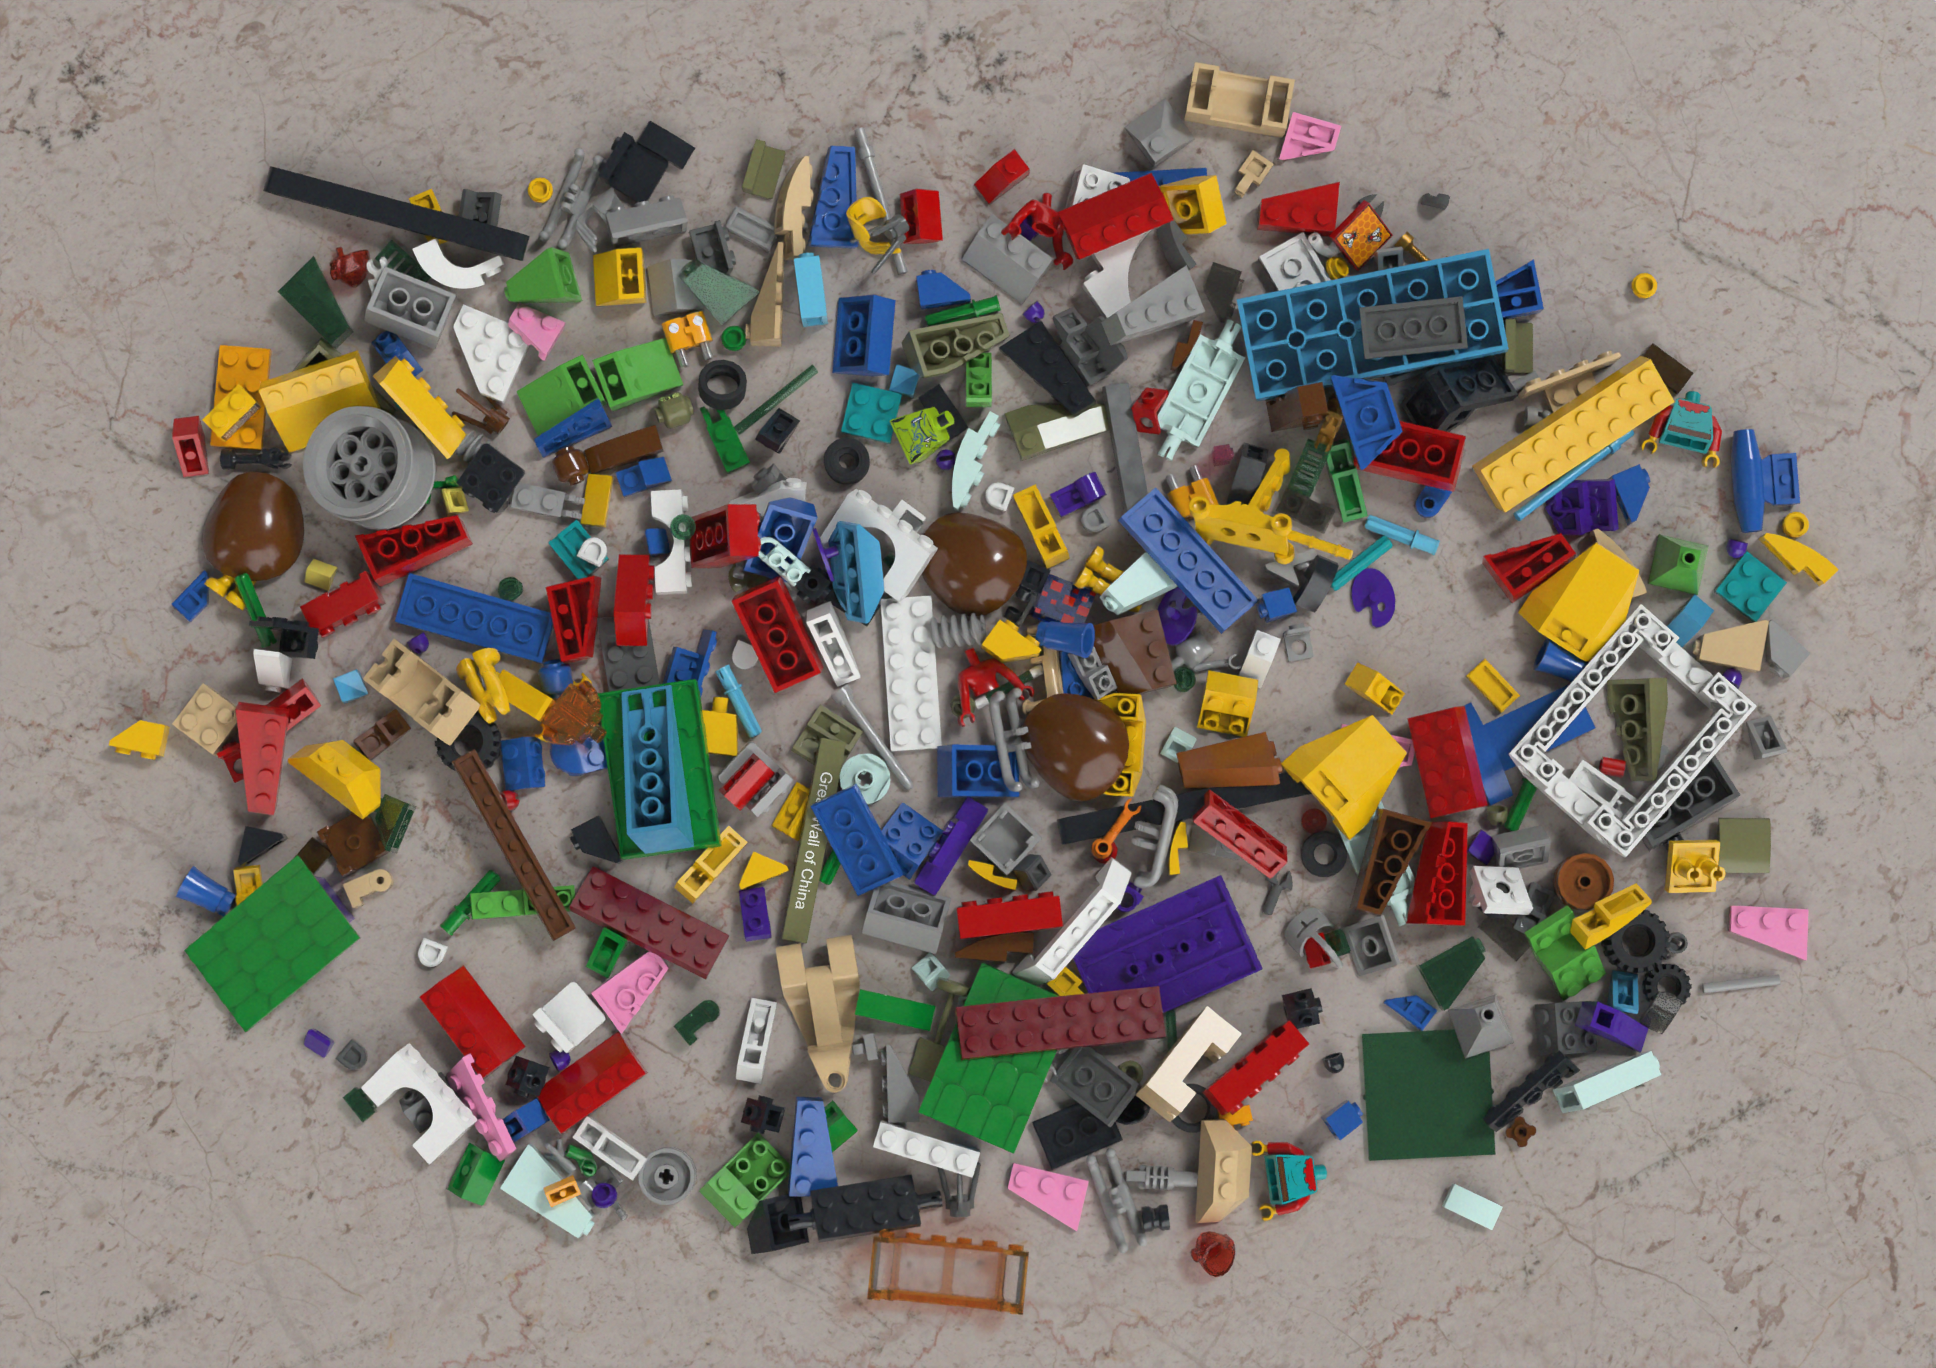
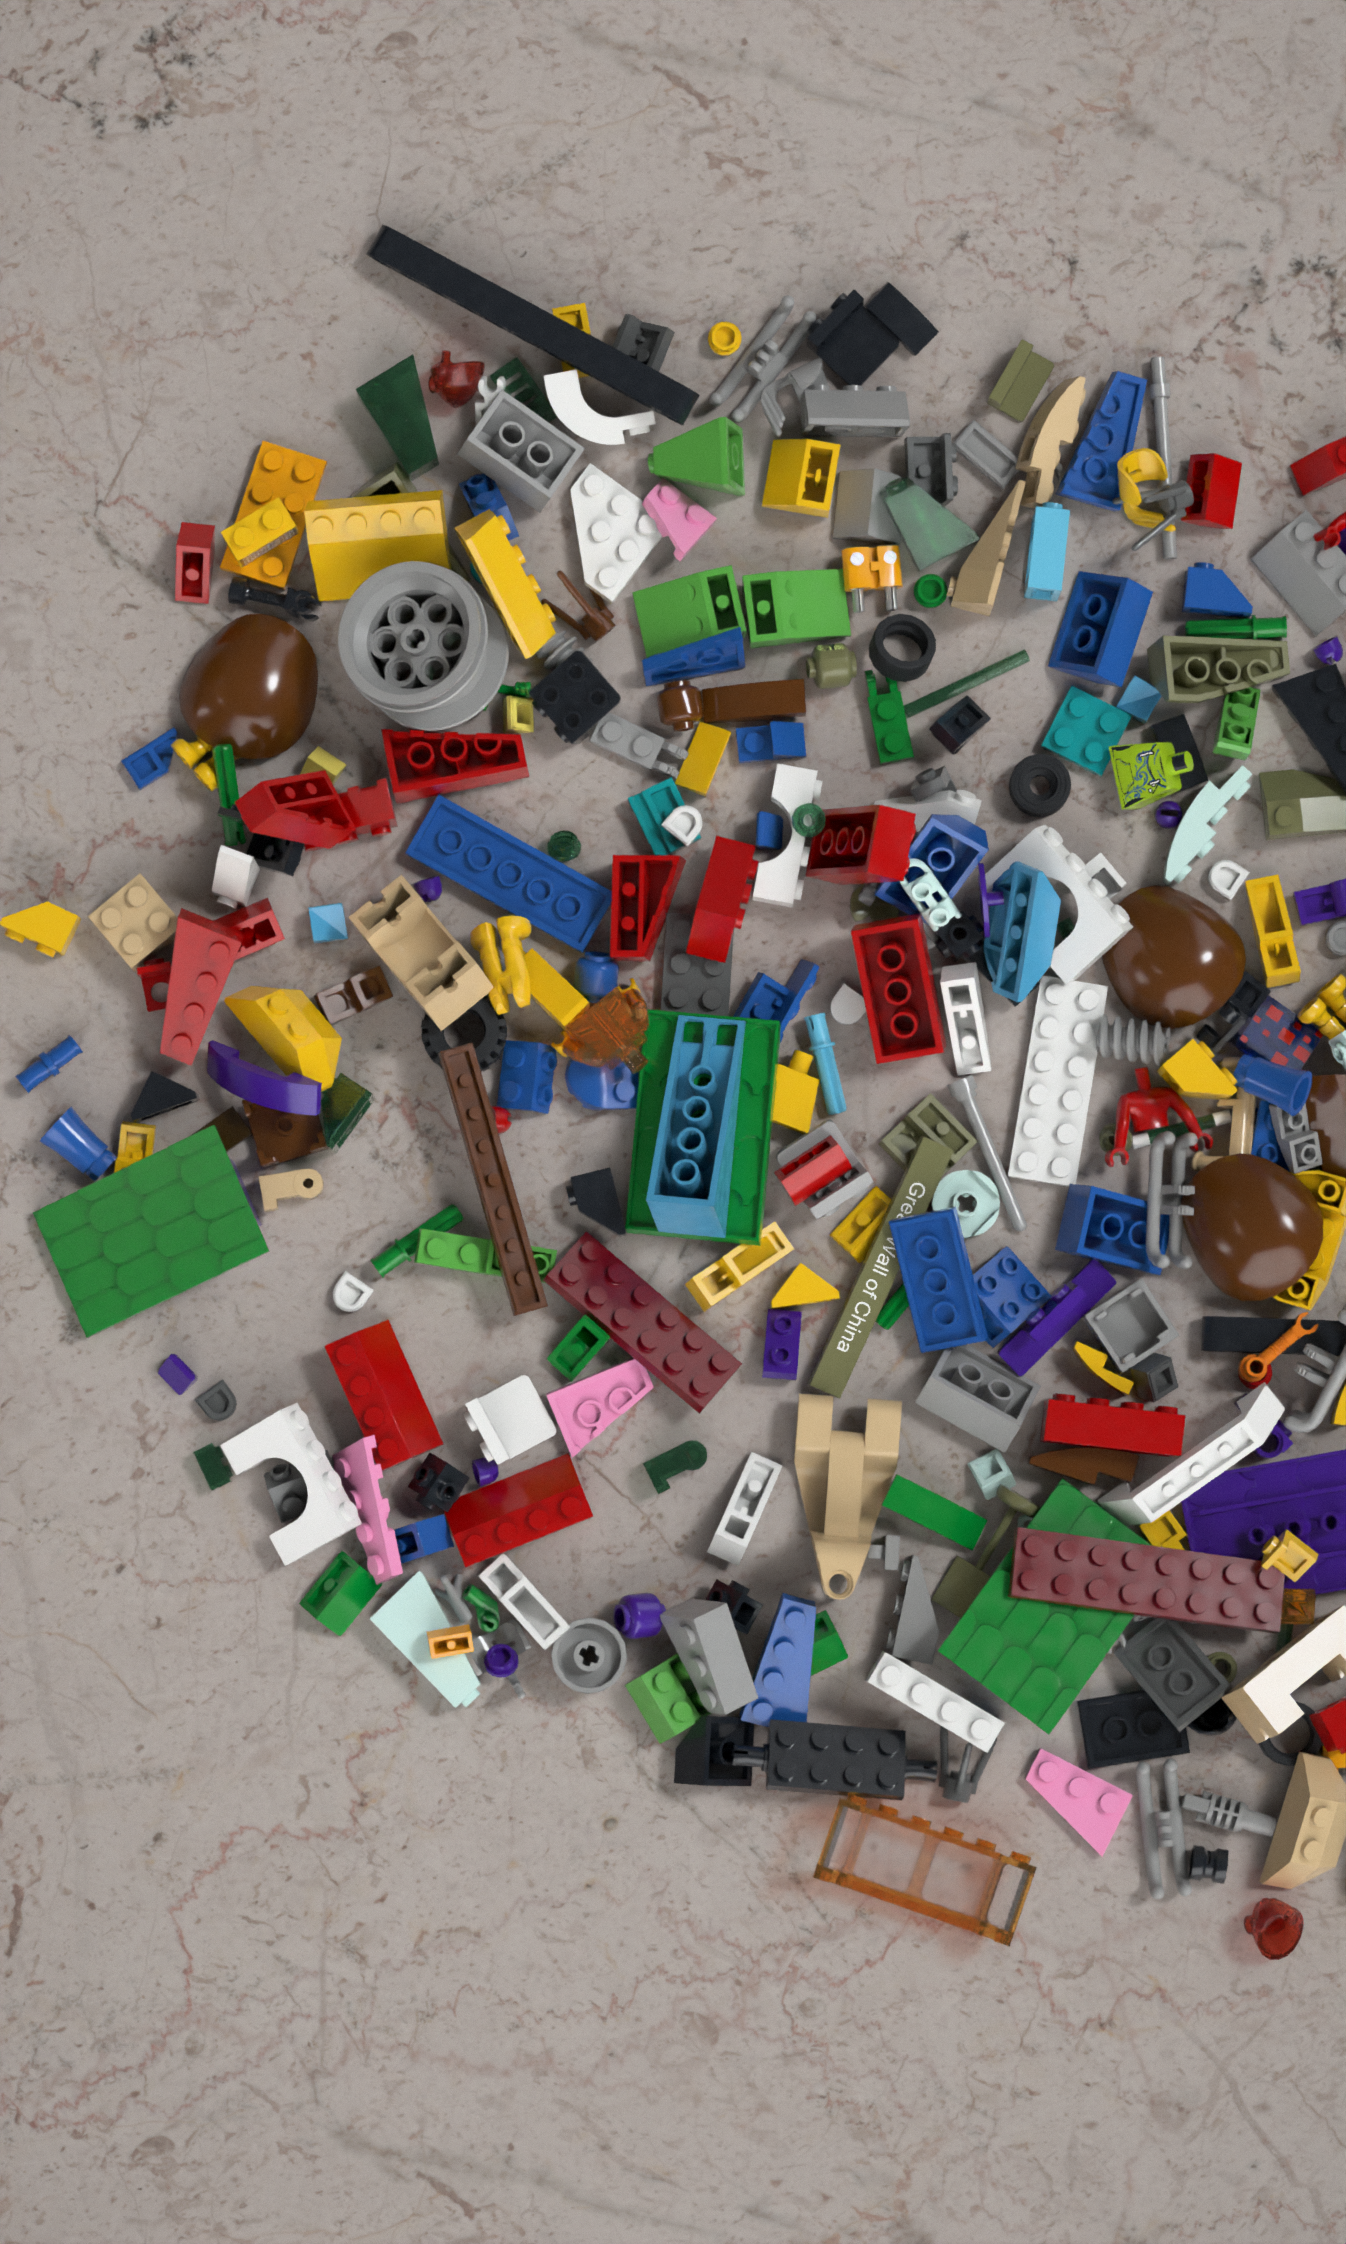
camera: 15 degrees right, 0 degrees up
none -> blue pin [15,1035,83,1093]
none -> dark purple slope [207,1040,322,1116]
none -> red wedge [235,770,356,849]
none -> dark purple head [613,1593,666,1639]
none -> light grey wedge [660,1598,758,1715]
none -> yellow bracket [1261,1529,1318,1582]
none -> clear orange tile [1281,1589,1316,1624]

